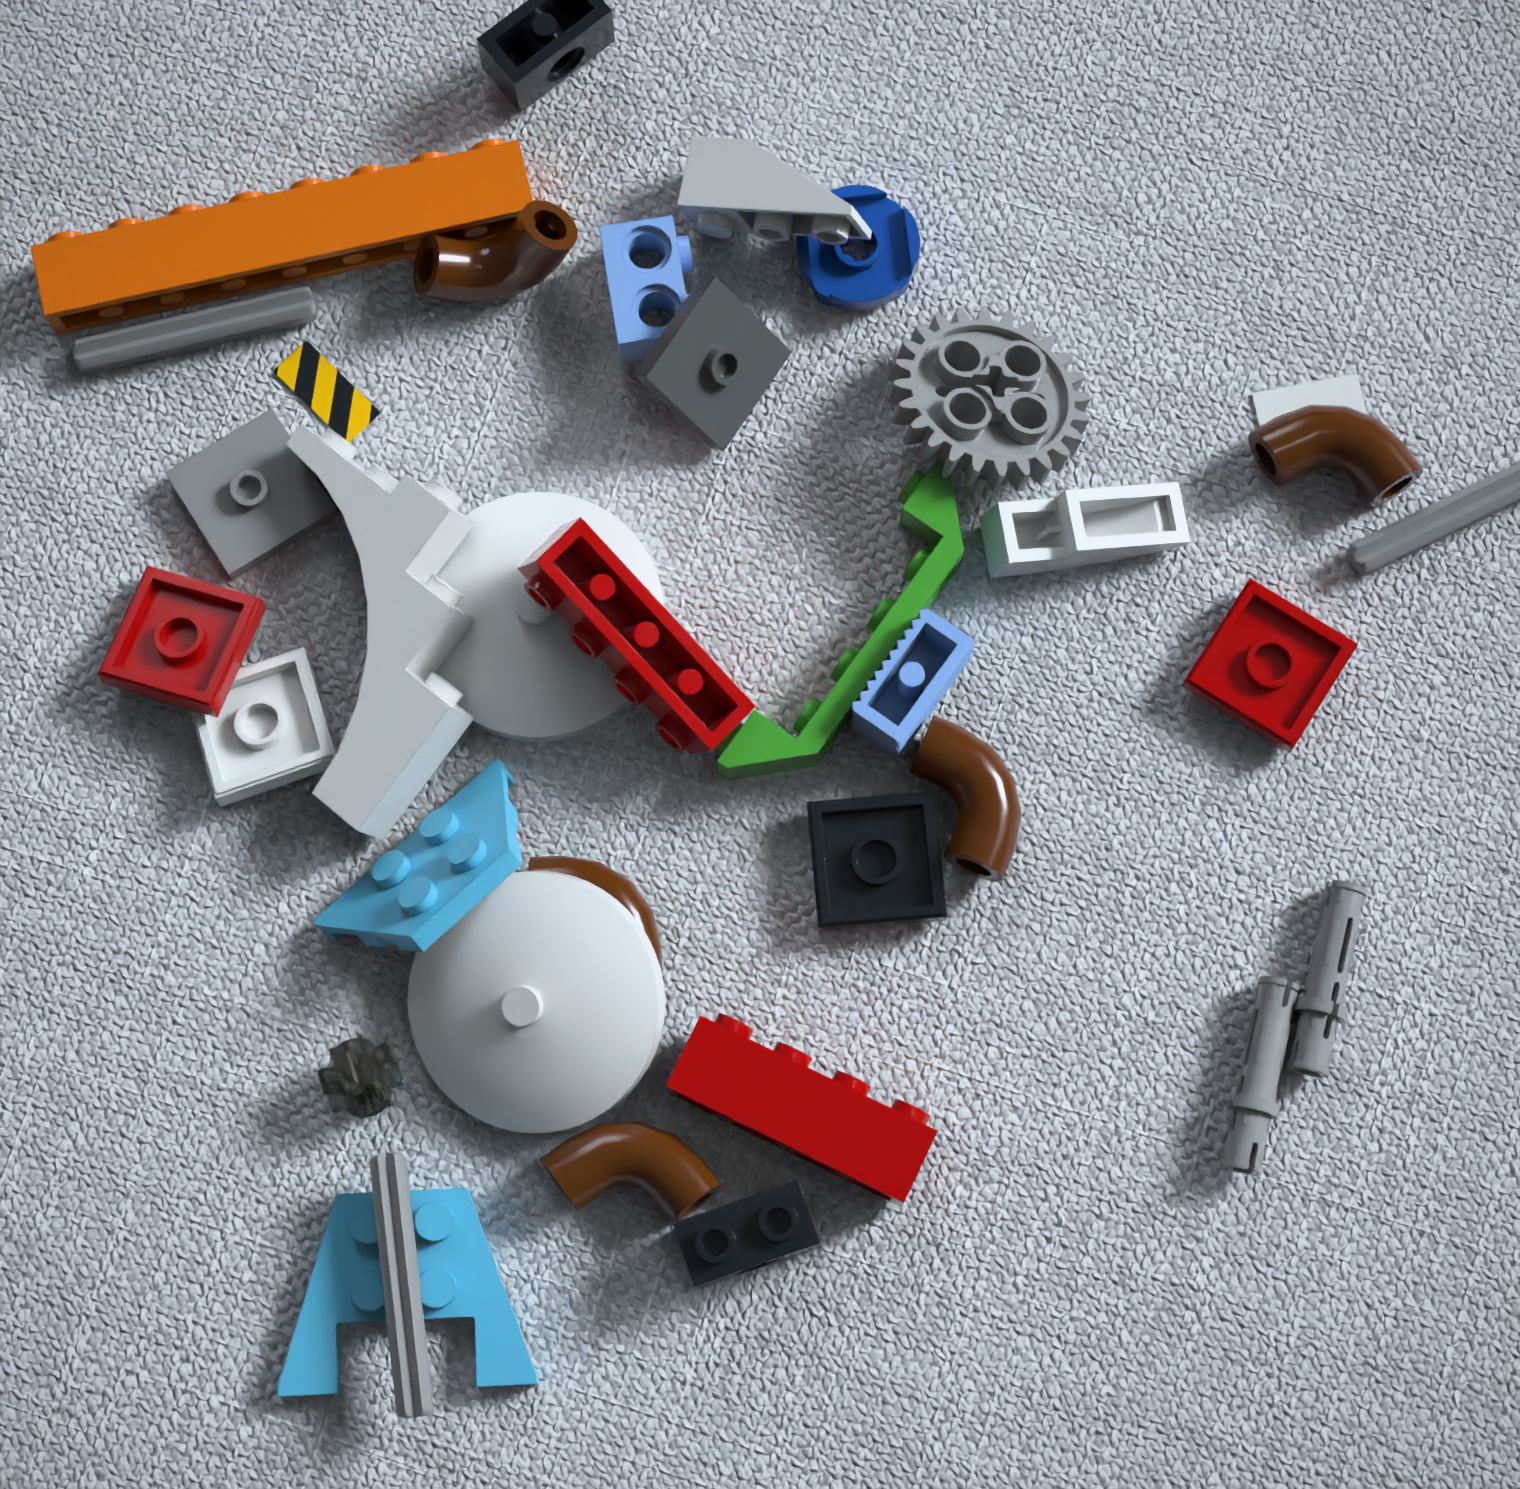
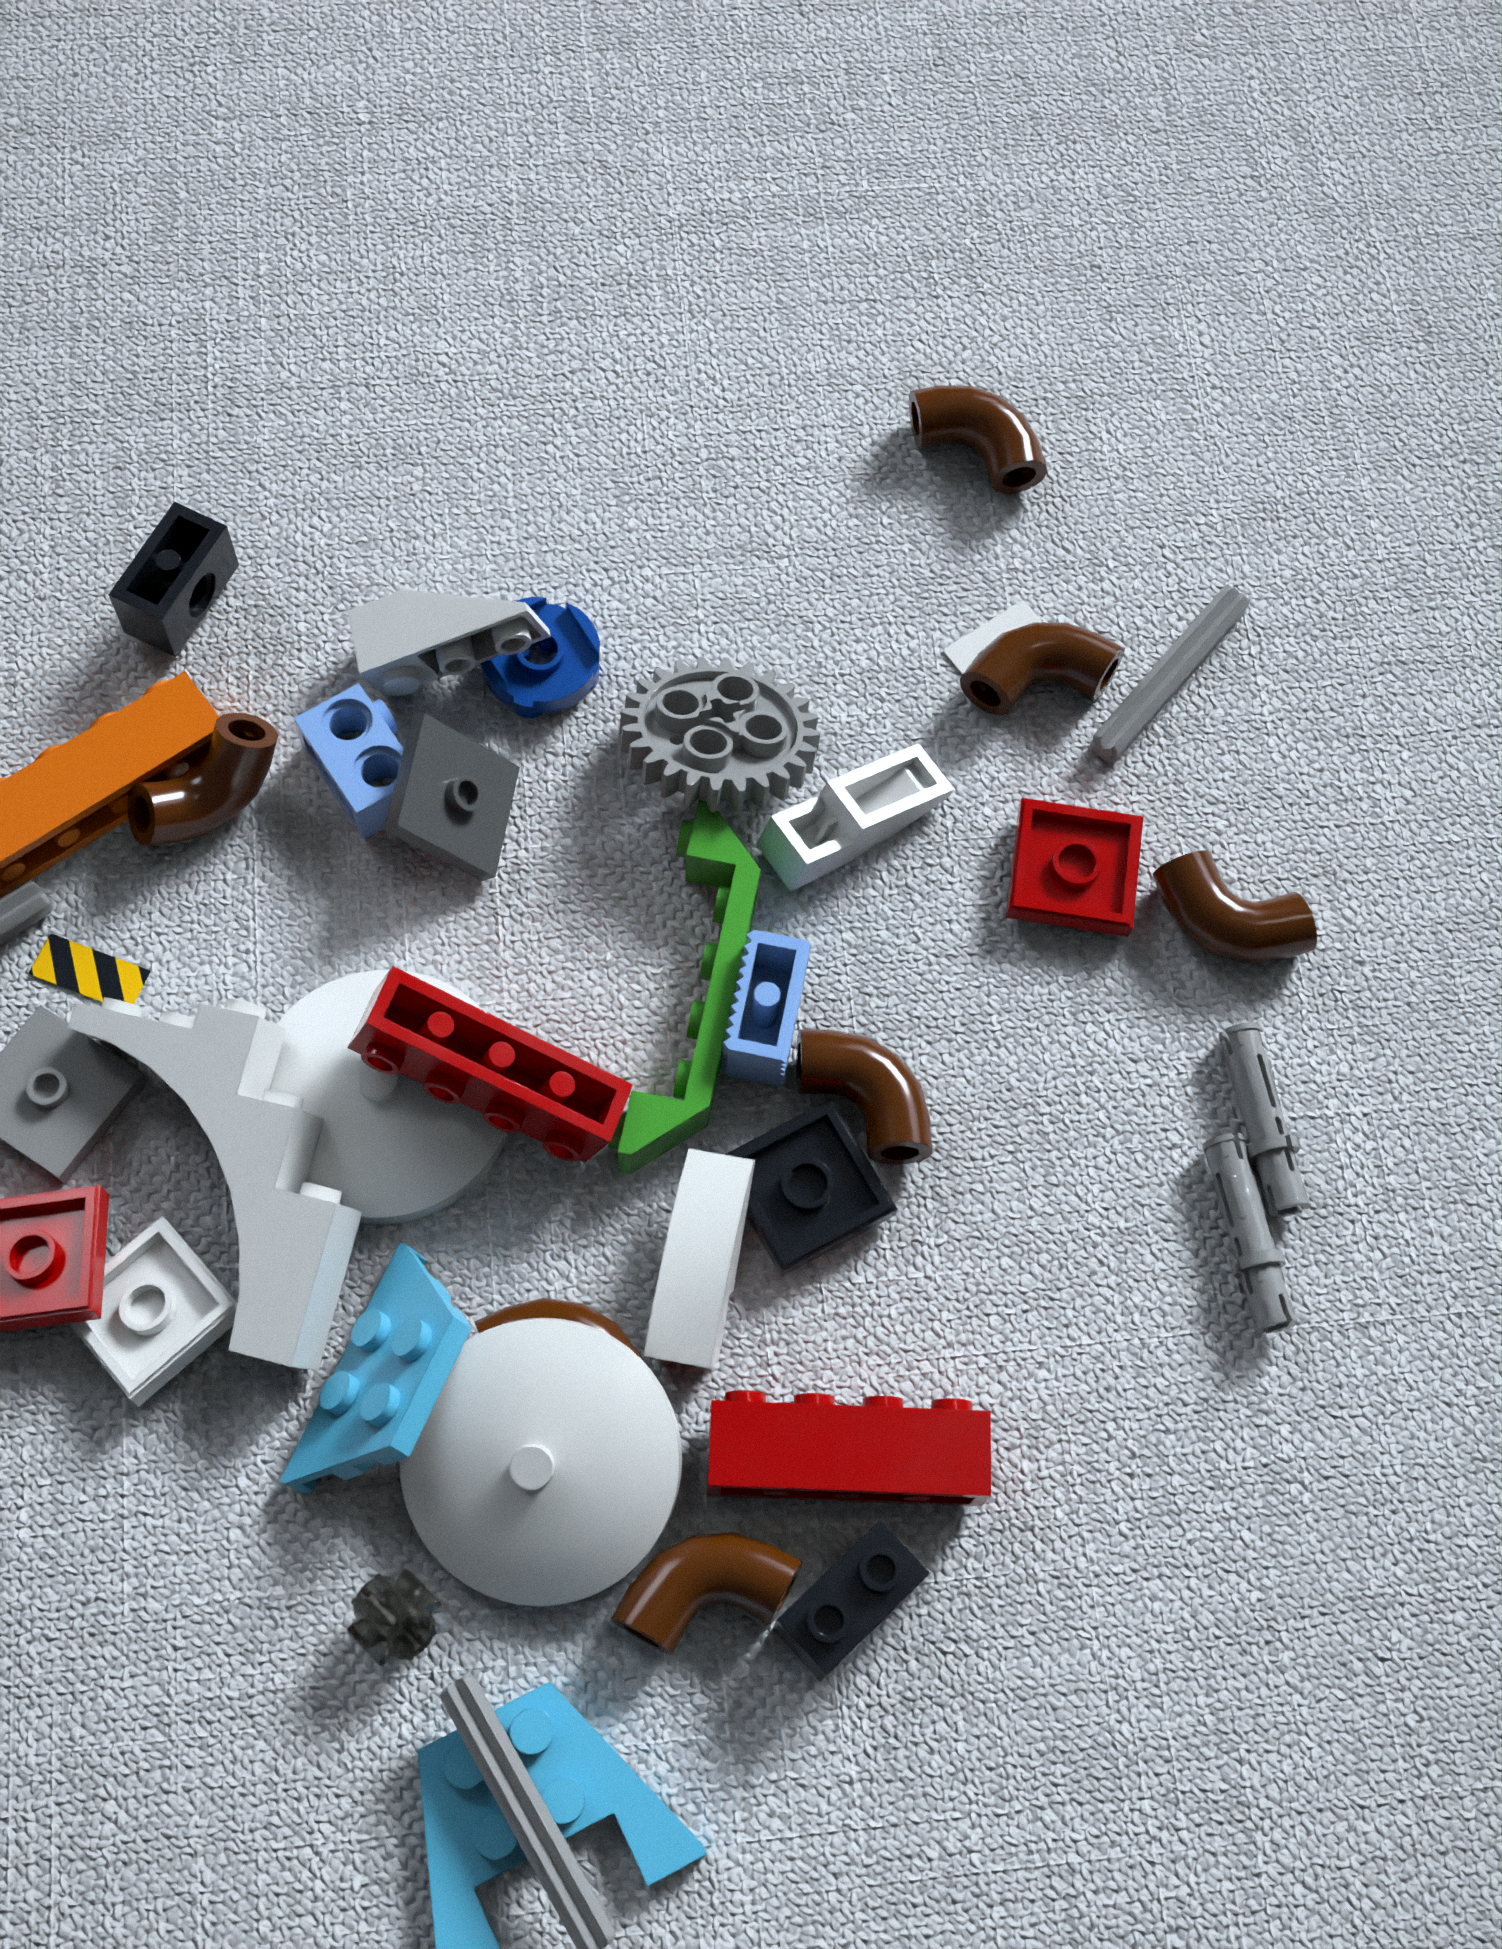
camera: 30 degrees left, 10 degrees down
none -> white slope [644,1149,755,1369]
none -> reddish brown cylinder [909,386,1047,494]
none -> reddish brown cylinder [1153,850,1317,964]

